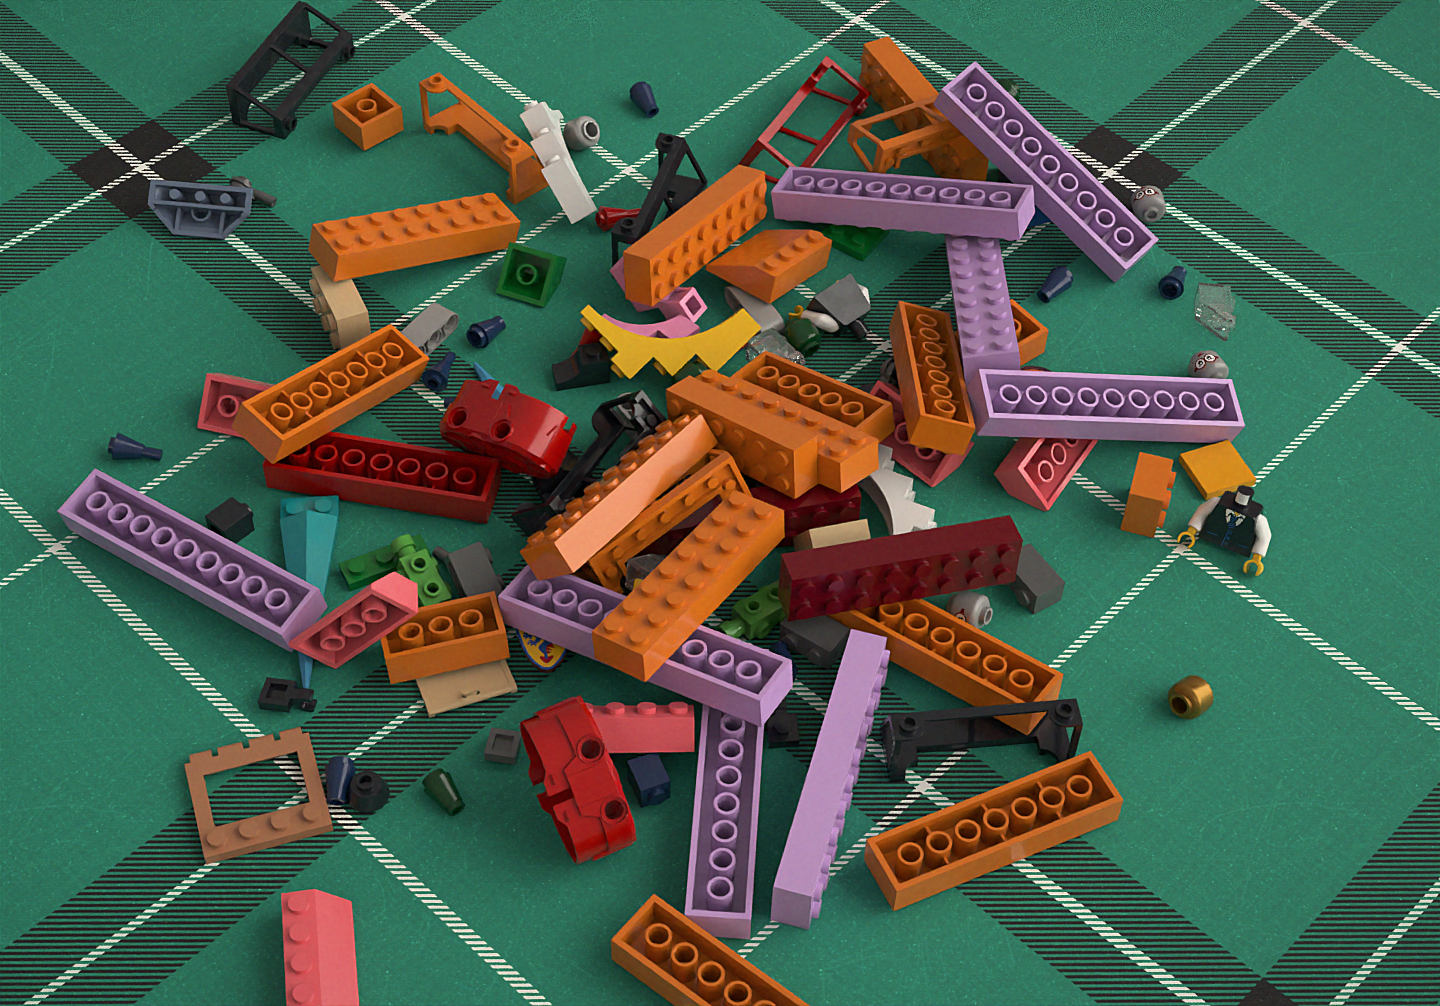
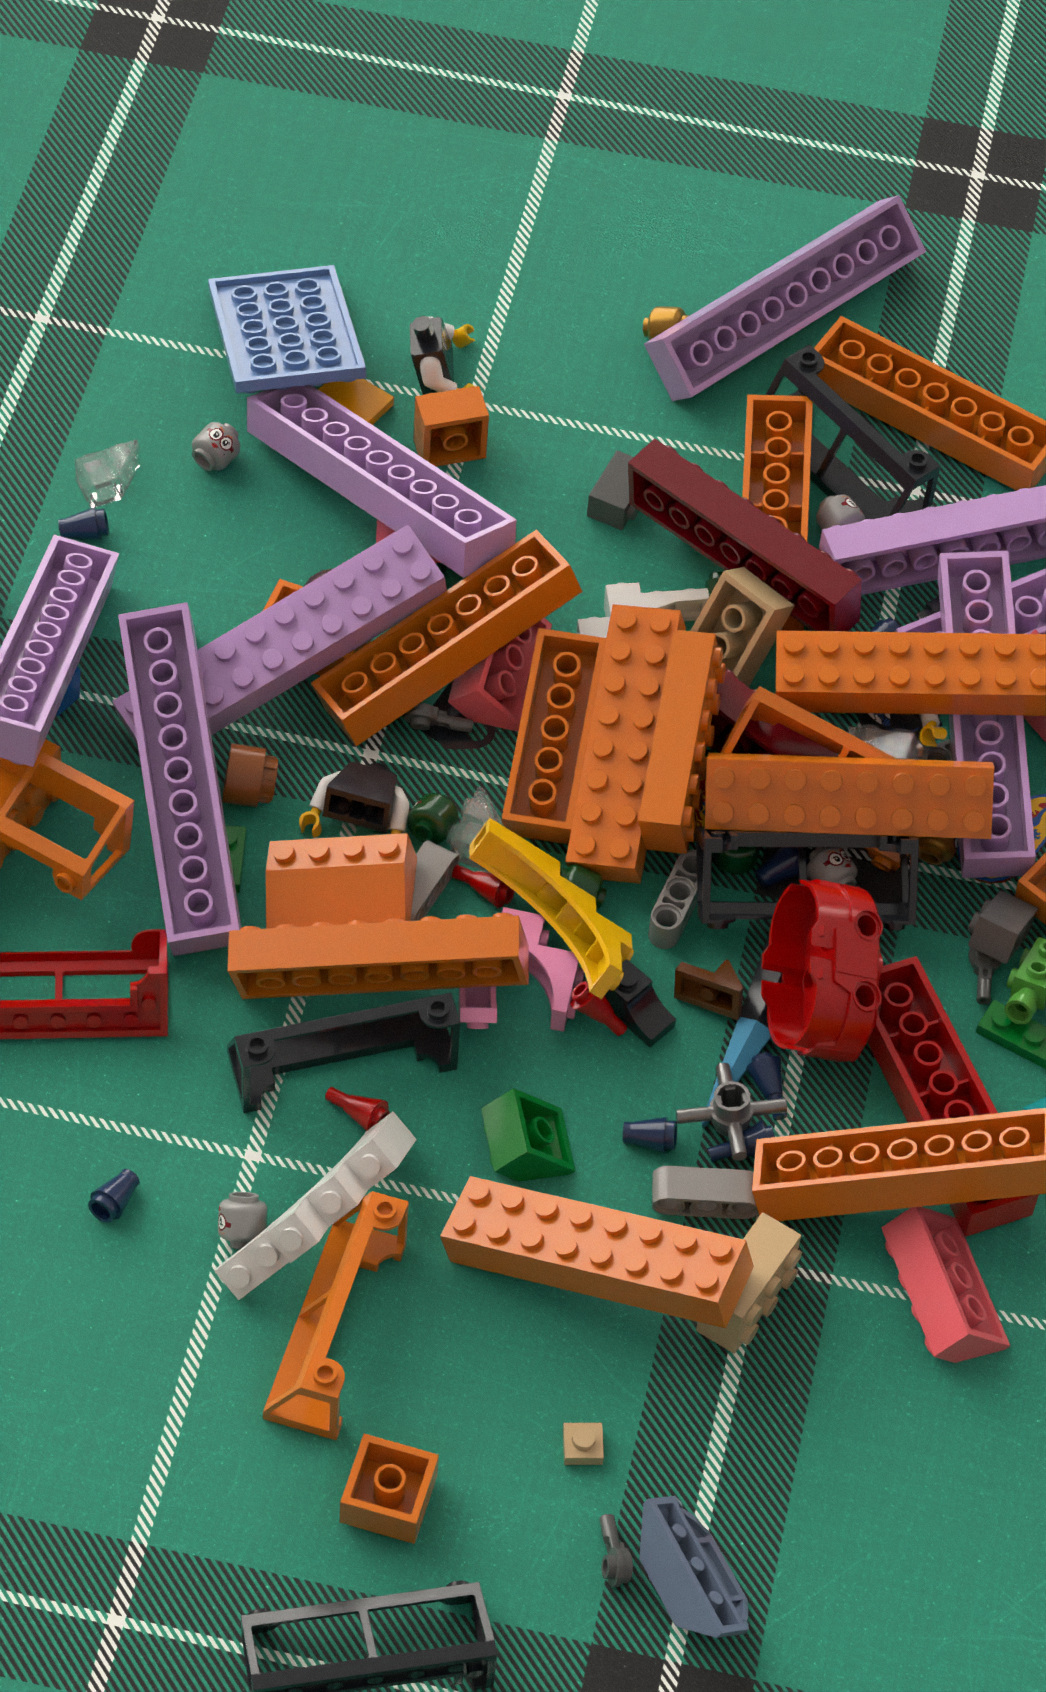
camera: 125 degrees left, 5 degrees up
none -> medium blue plate [208,265,366,394]
none -> dark orange piece [222,743,278,808]
none -> tan plate [563,1423,604,1465]
none -> lavender brick [644,195,926,401]
none -> reddish brown slope [674,959,743,1020]
none -> flat silver bar [676,1063,787,1161]
none -> light grey head [816,494,865,530]

